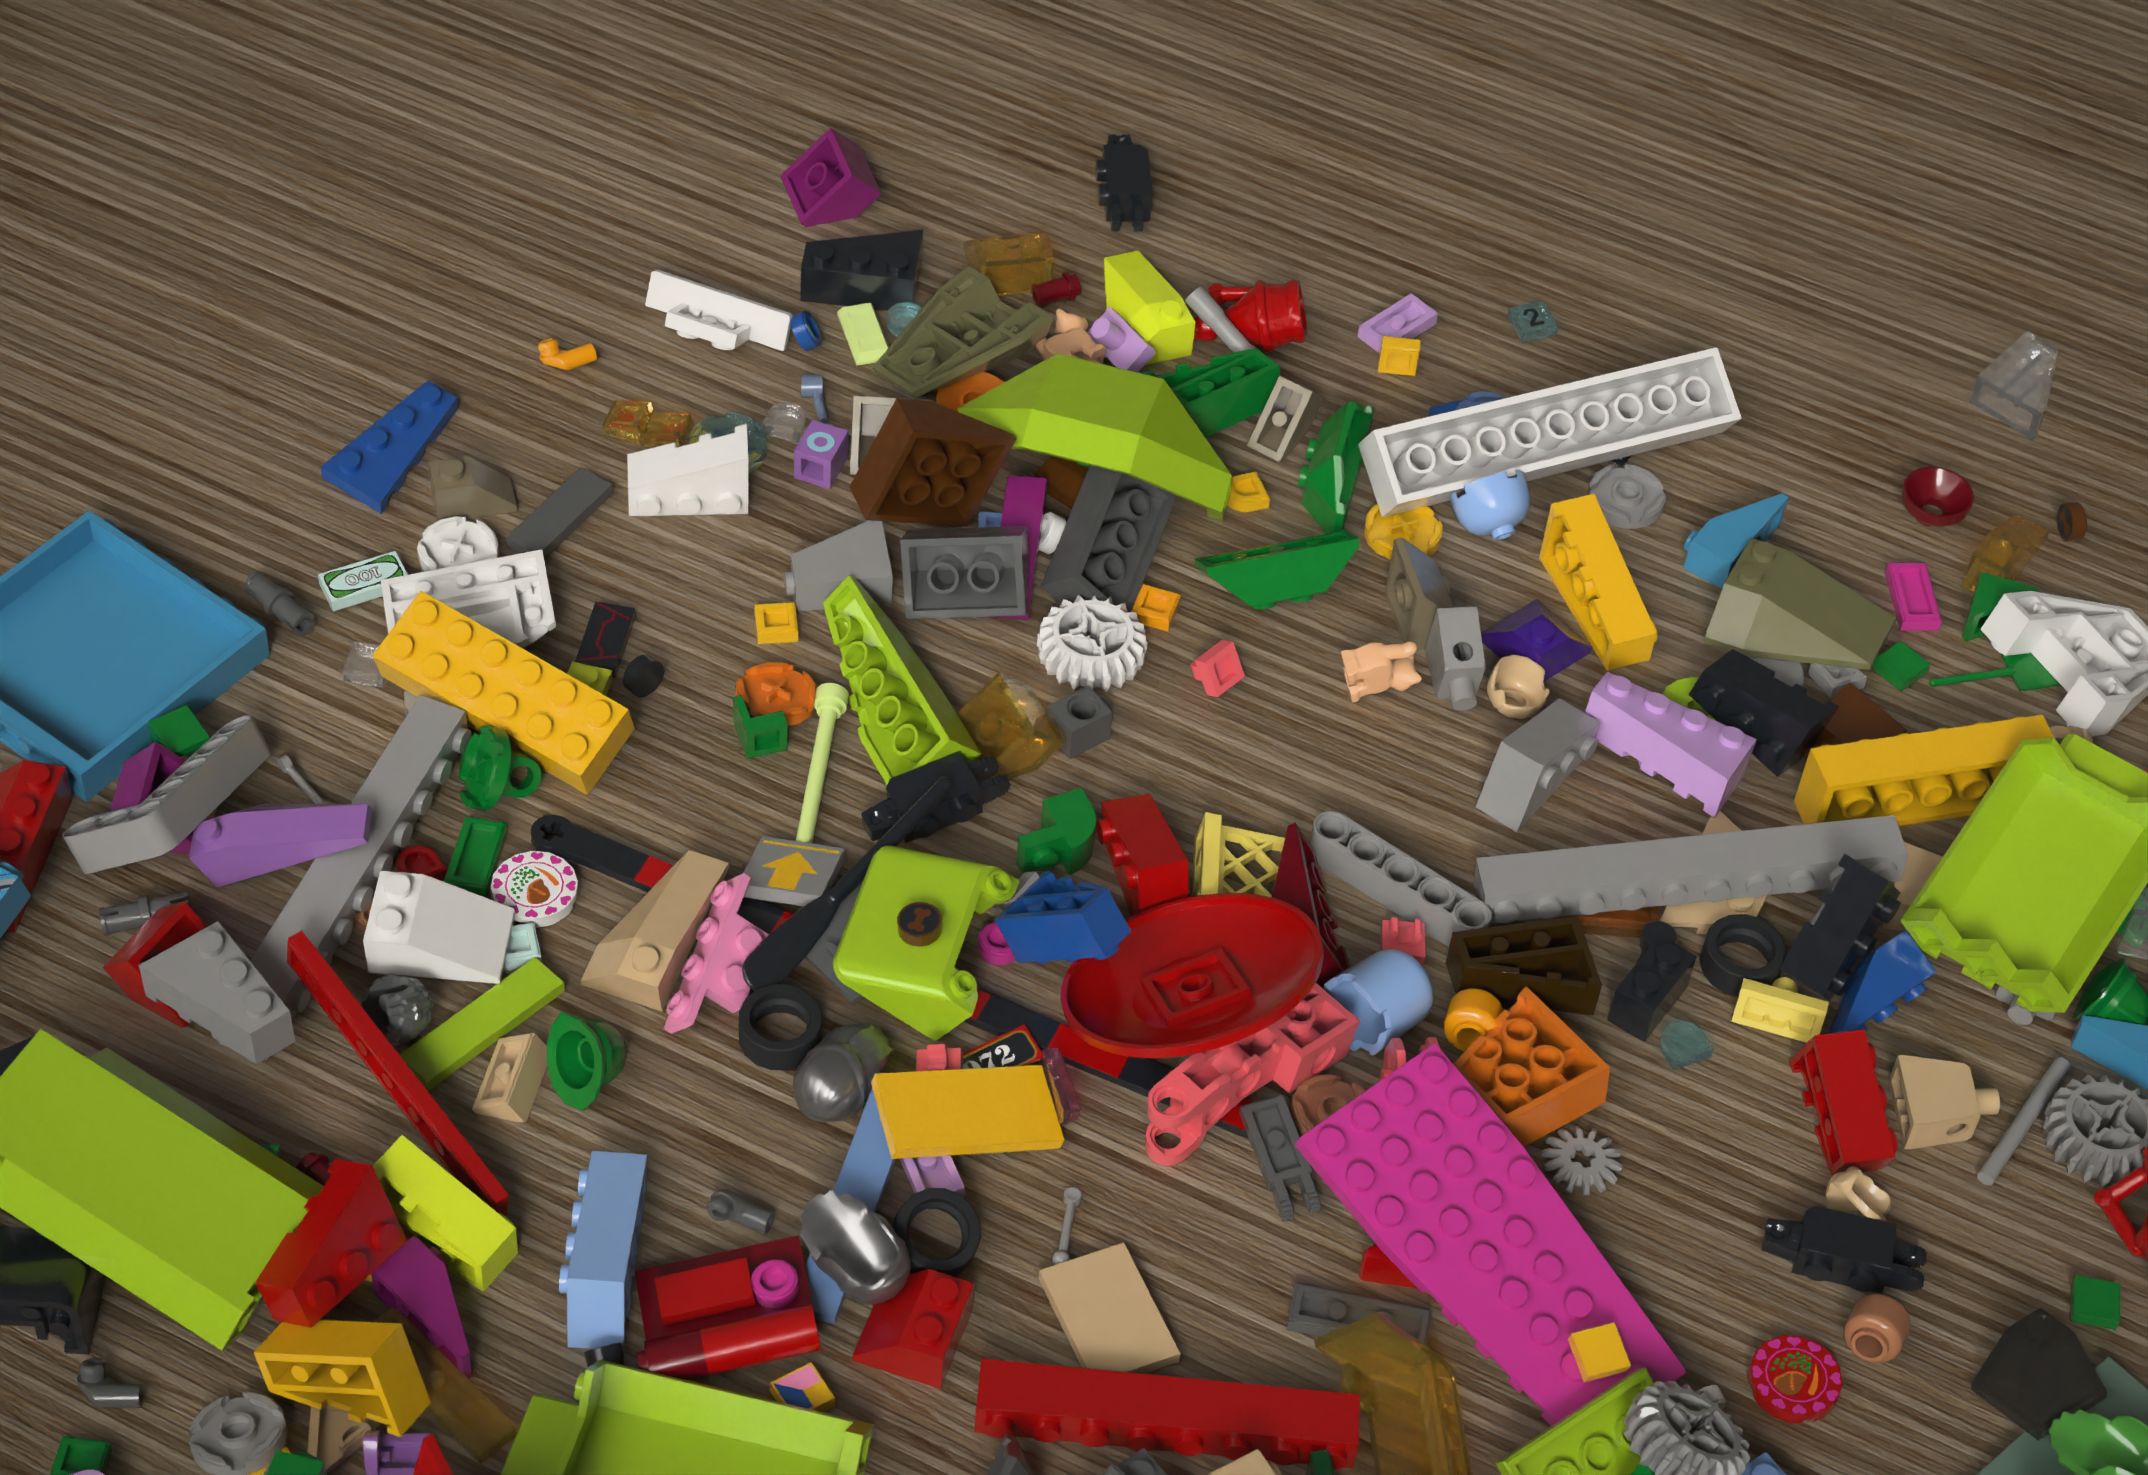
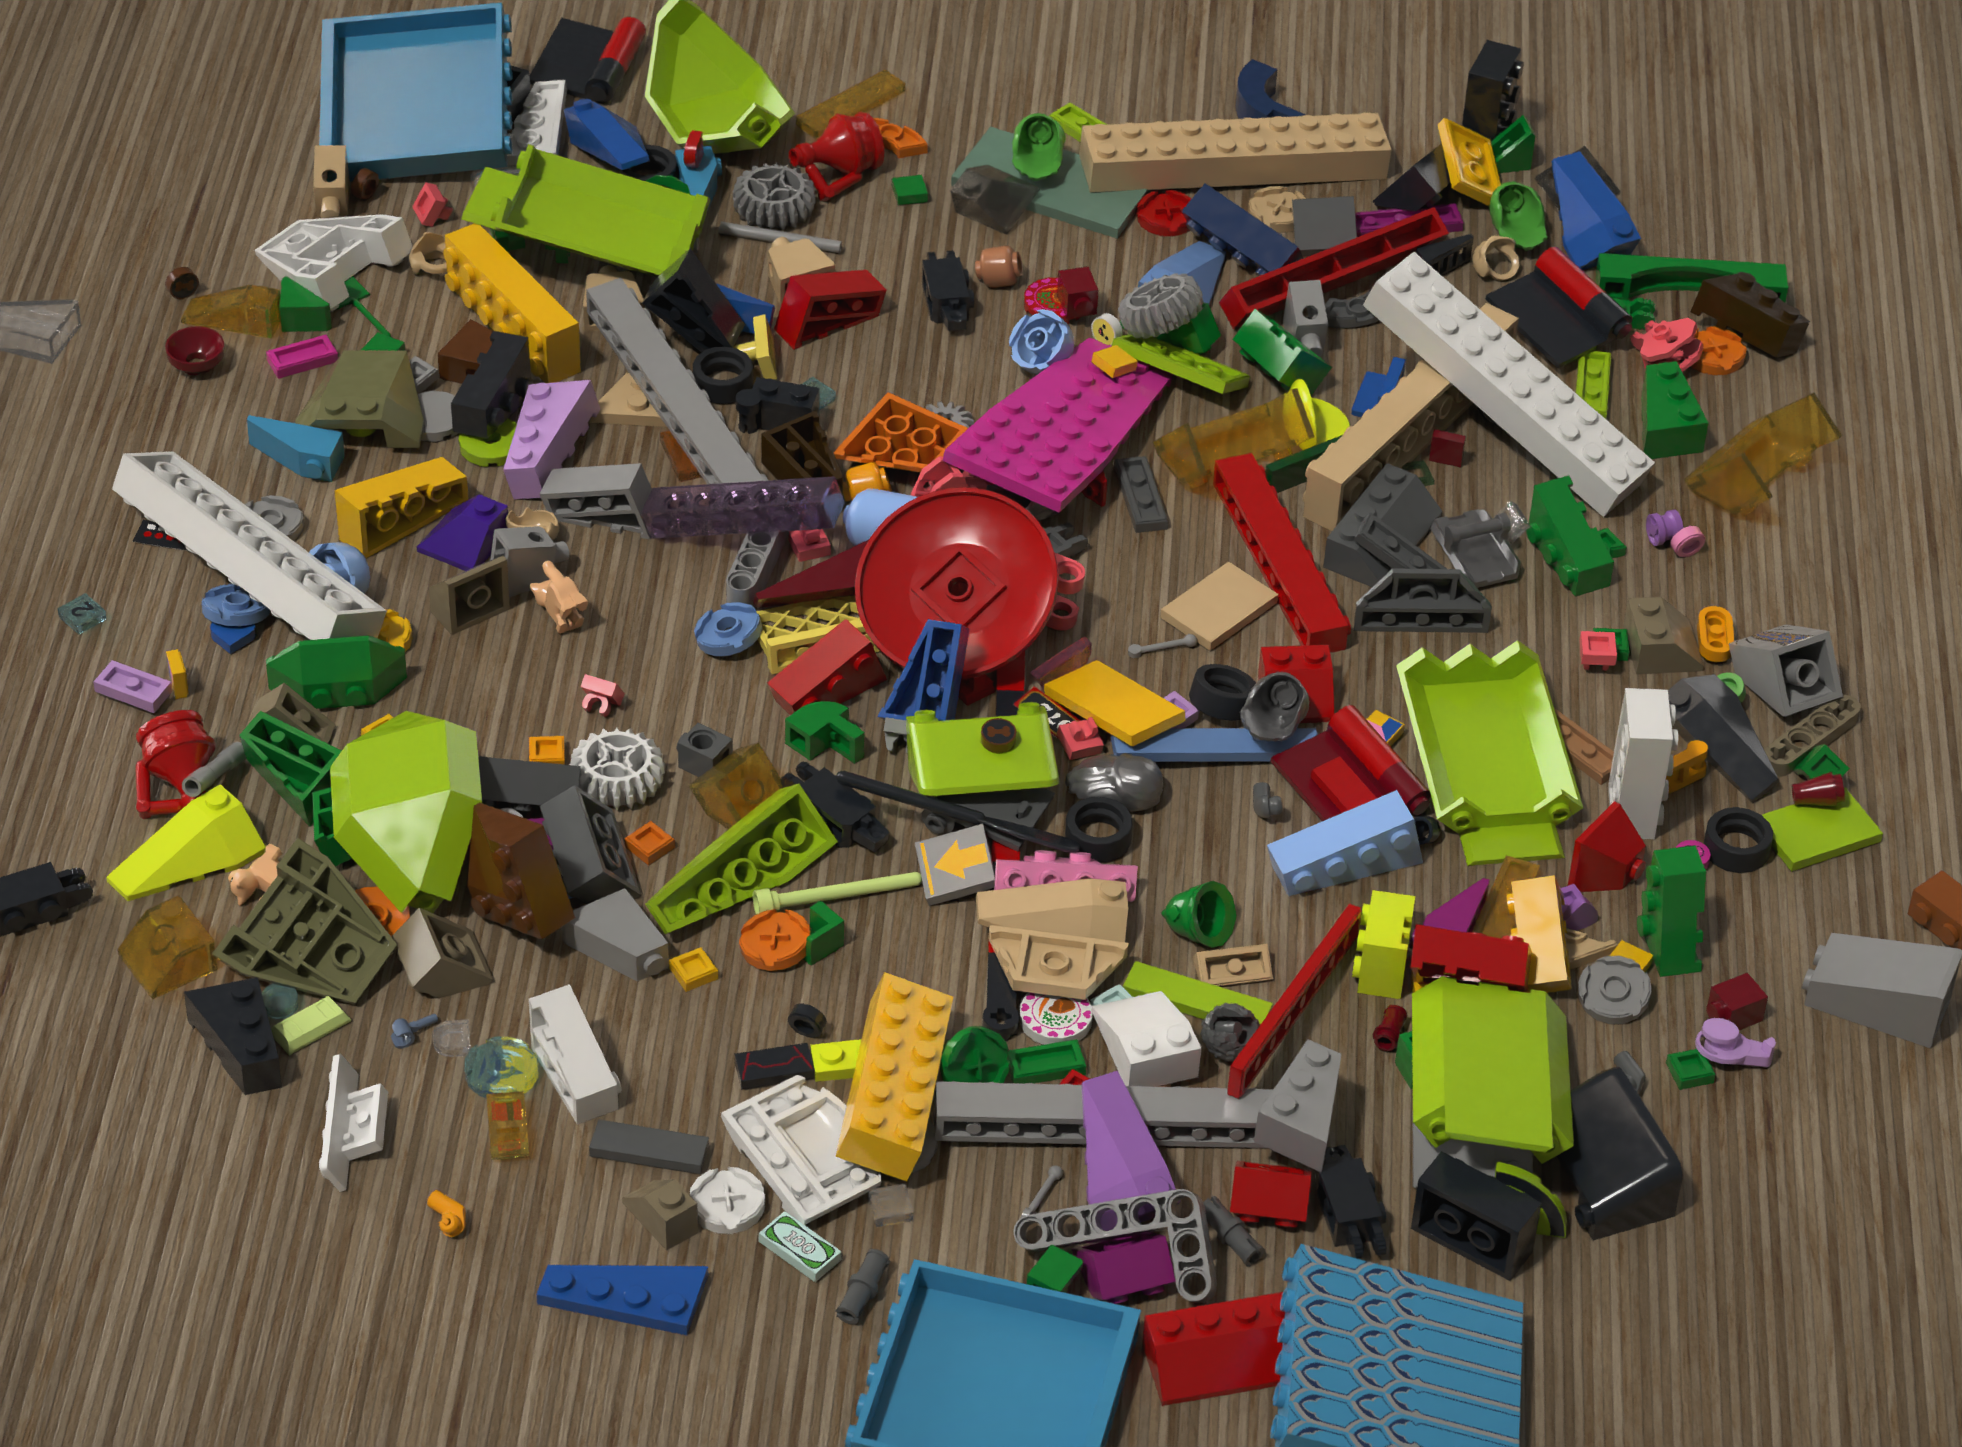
camera: 110 degrees left, 5 degrees down
dark pink tile [751,1259,799,1309] -> none
magenta slope [780,128,882,227] -> none
blue tile [790,311,822,351] -> none
medium lavender brick [794,420,849,489] -> none
dark red pin [1031,272,1081,308] -> none
lavender tile [1087,306,1157,373] -> none
green wedge [1195,530,1360,609] -> none
tan piece [1825,1166,1891,1222] -> none
none -> orange tile [624,821,675,866]
none -> clear purple brick [641,477,845,539]
none -> medium blue tile [694,602,763,656]
none -> tan wing [988,925,1129,1000]
none -> light blue cylinder [1009,309,1074,375]
none -> dark red brick [1057,266,1099,319]
none -> black hinge [1316,1145,1387,1259]

